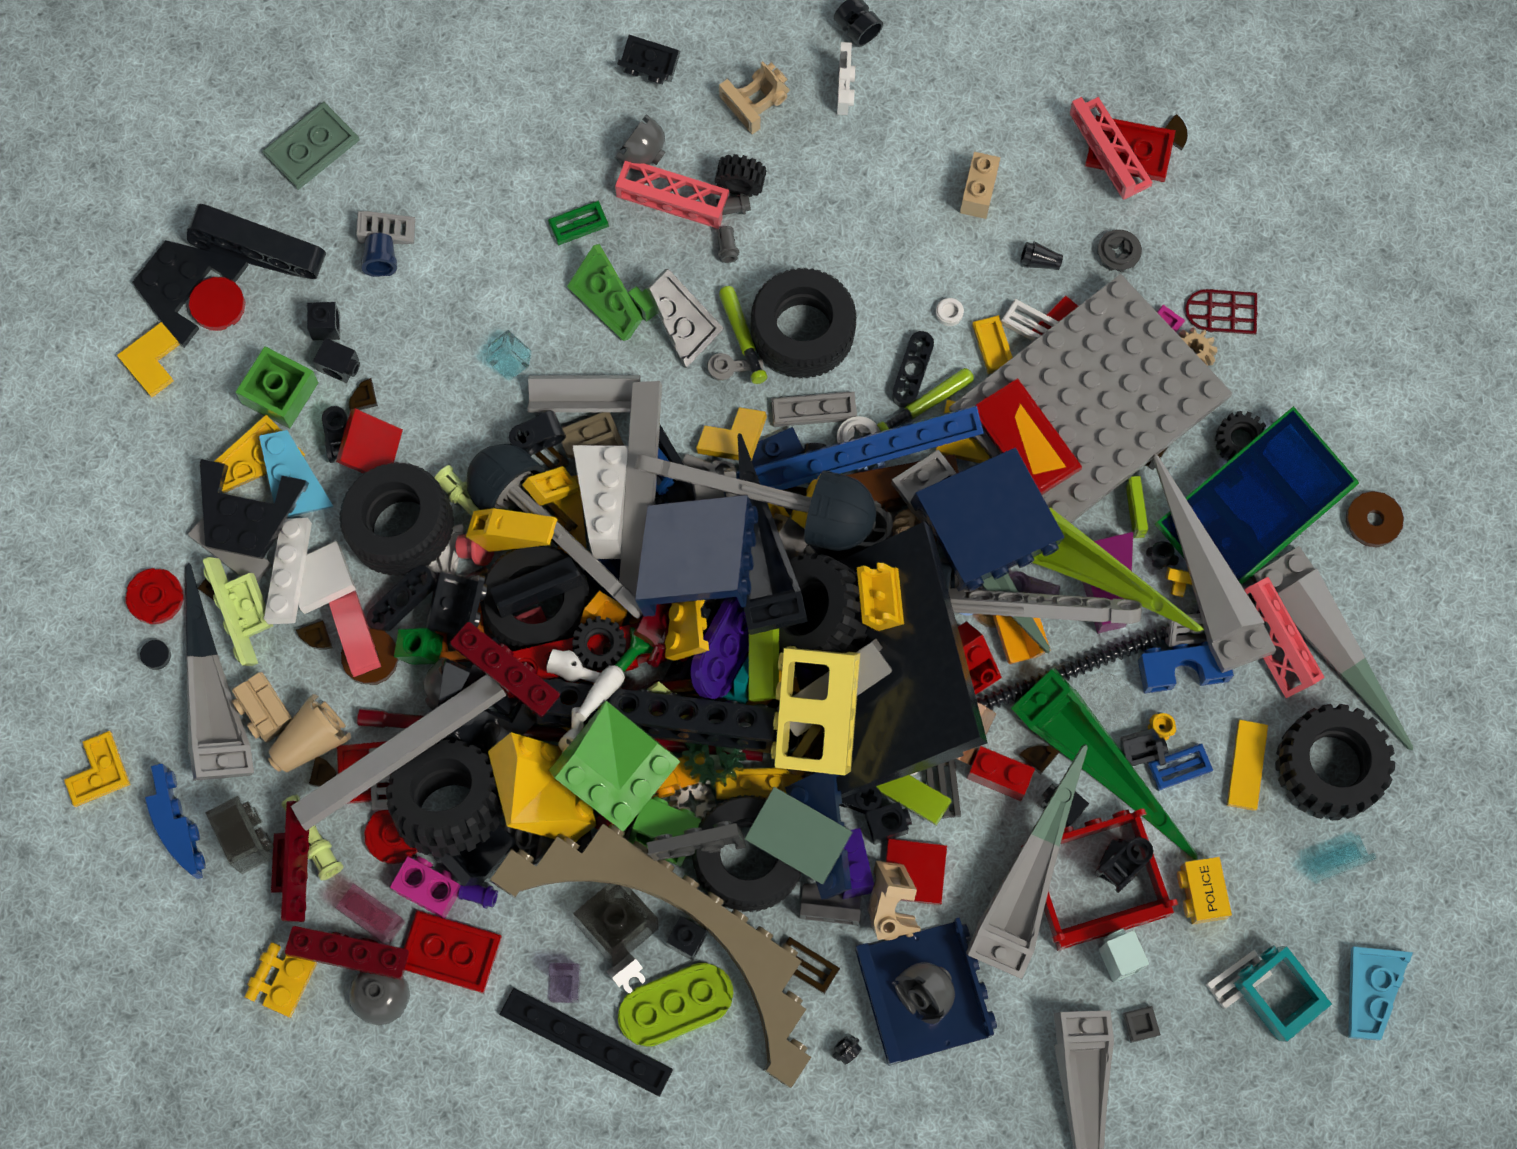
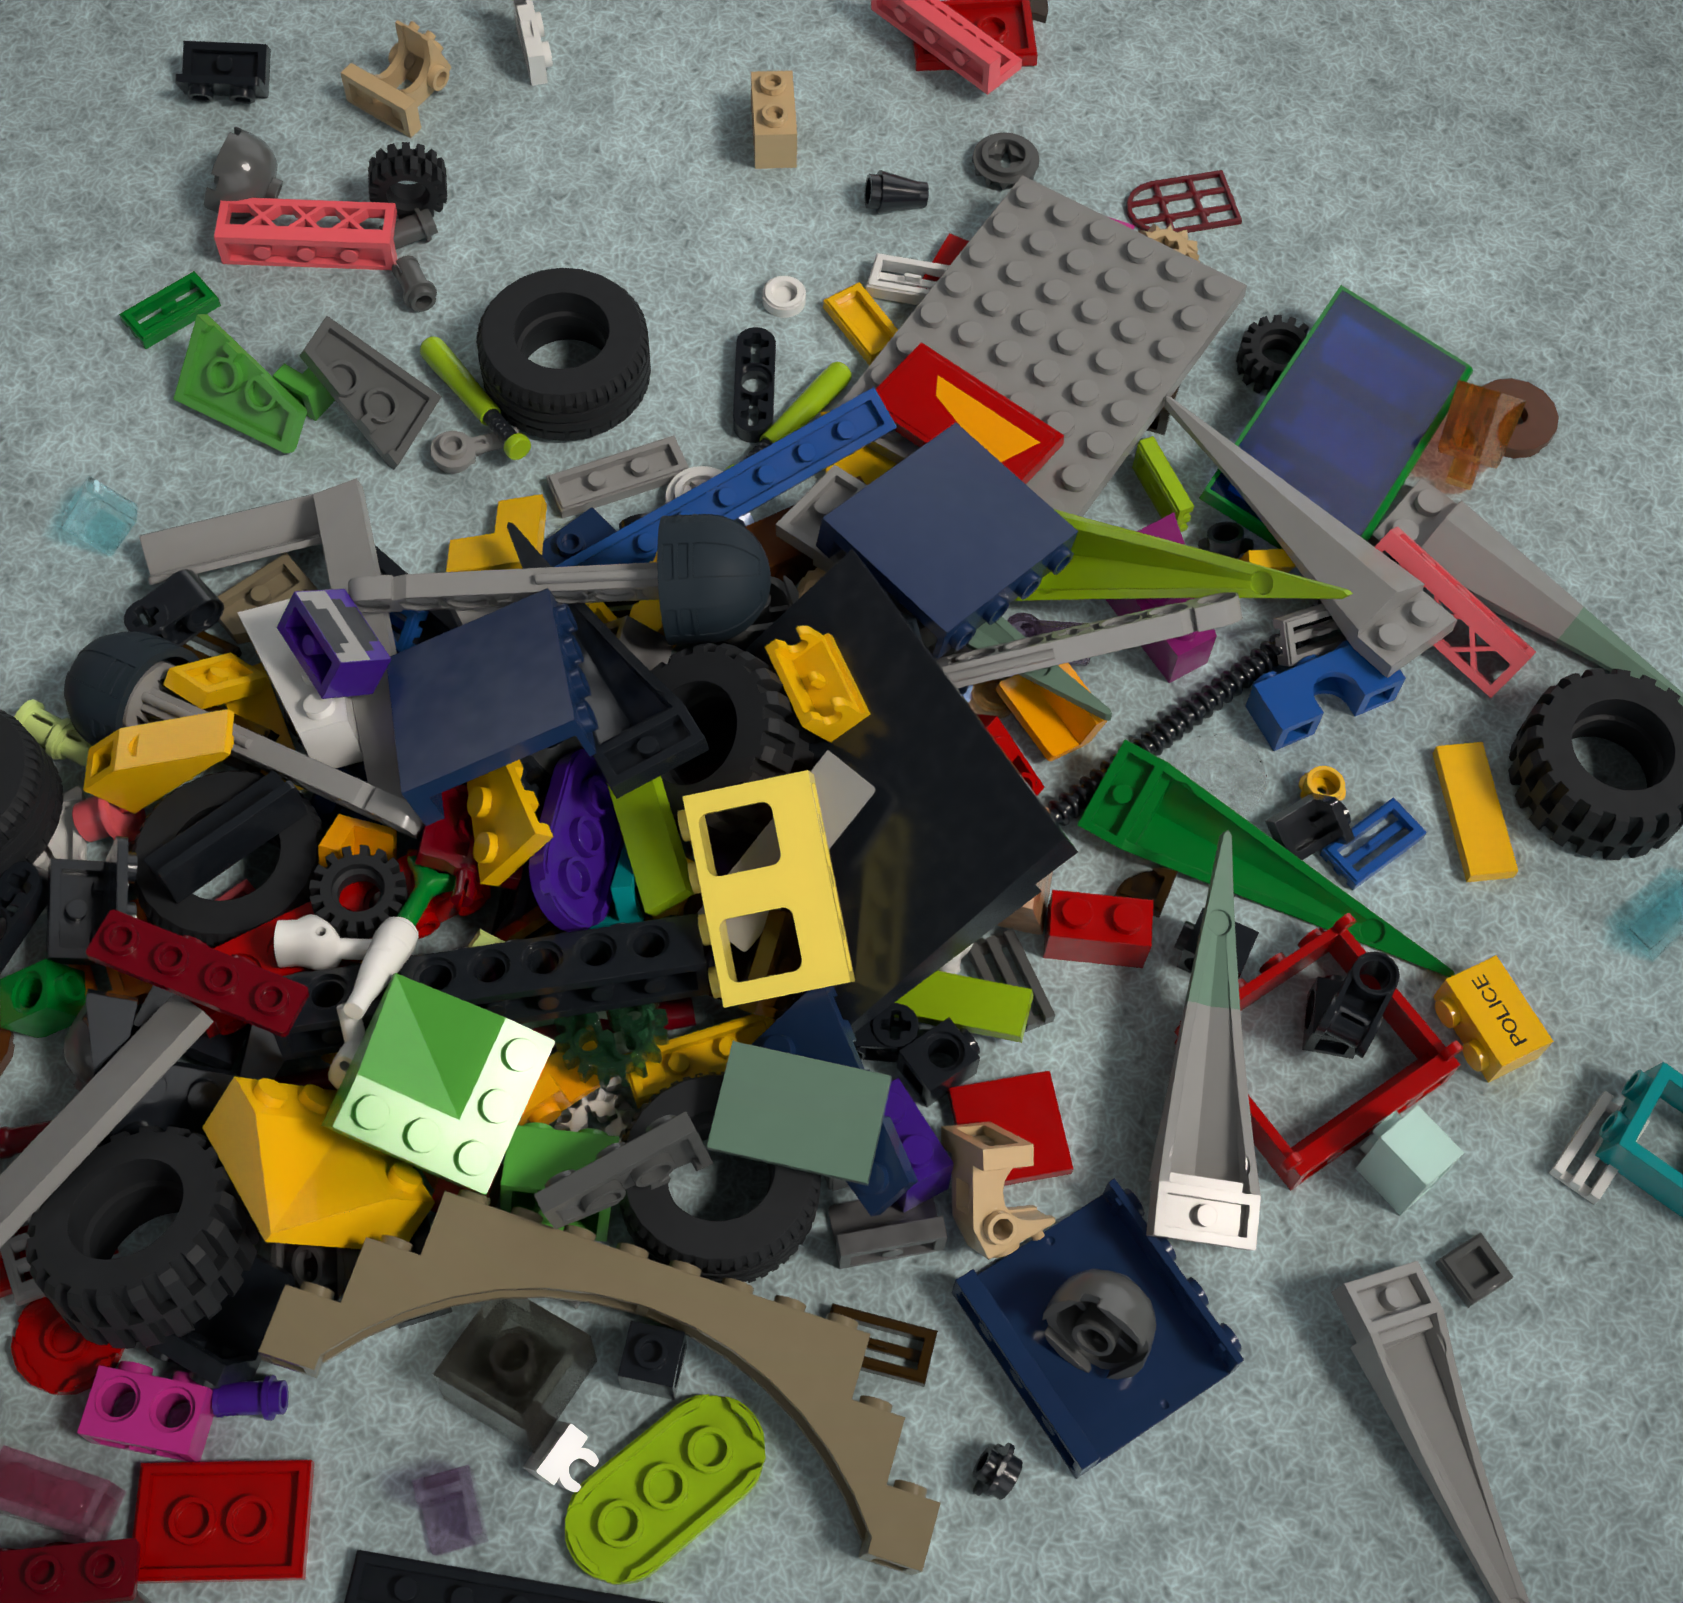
camera: 20 degrees left, 10 degrees down
none -> dark purple brick [276,589,391,699]
none -> clear orange torso [1438,380,1526,490]

